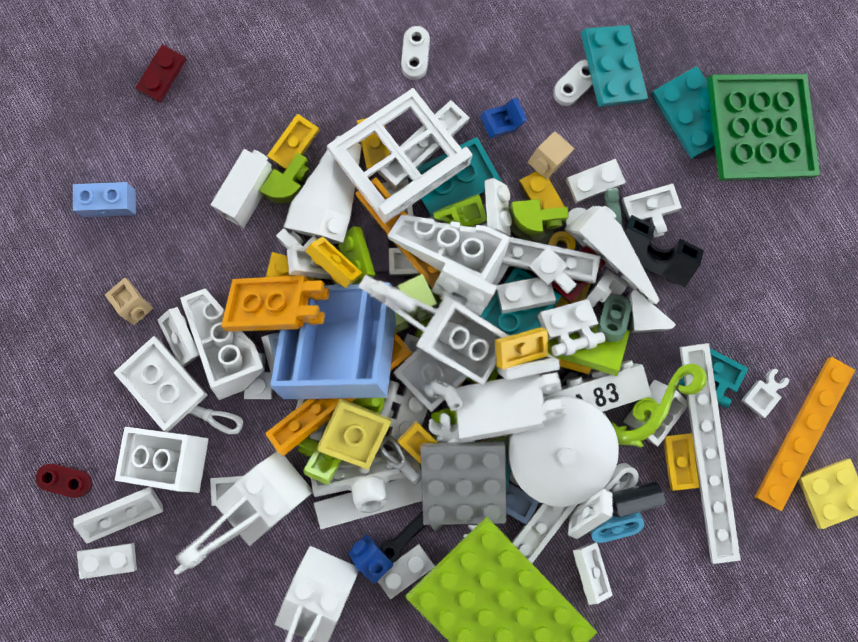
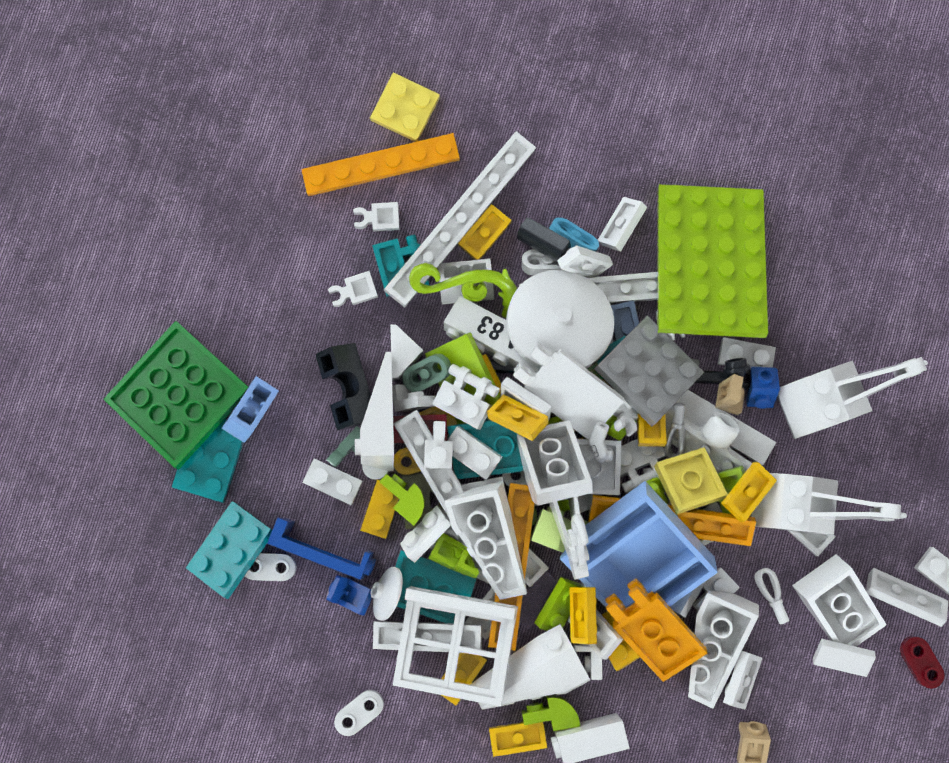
camera: 130 degrees left, 0 degrees up
white plate [114,336,208,432] -> none
white plate [431,262,497,316] -> none
tan brick [527,131,575,180] -> none
white plate [621,184,681,238] -> none
none -> light blue brick [222,376,279,443]
none -> blue panel [267,518,376,580]
none -> white plate [328,271,378,307]
none -> white dish [371,567,403,621]
none -> tan bracket [715,374,745,415]
none -> yellow plate [721,462,777,522]
none -> black plate [723,358,751,376]
none -> white tile [813,639,876,677]

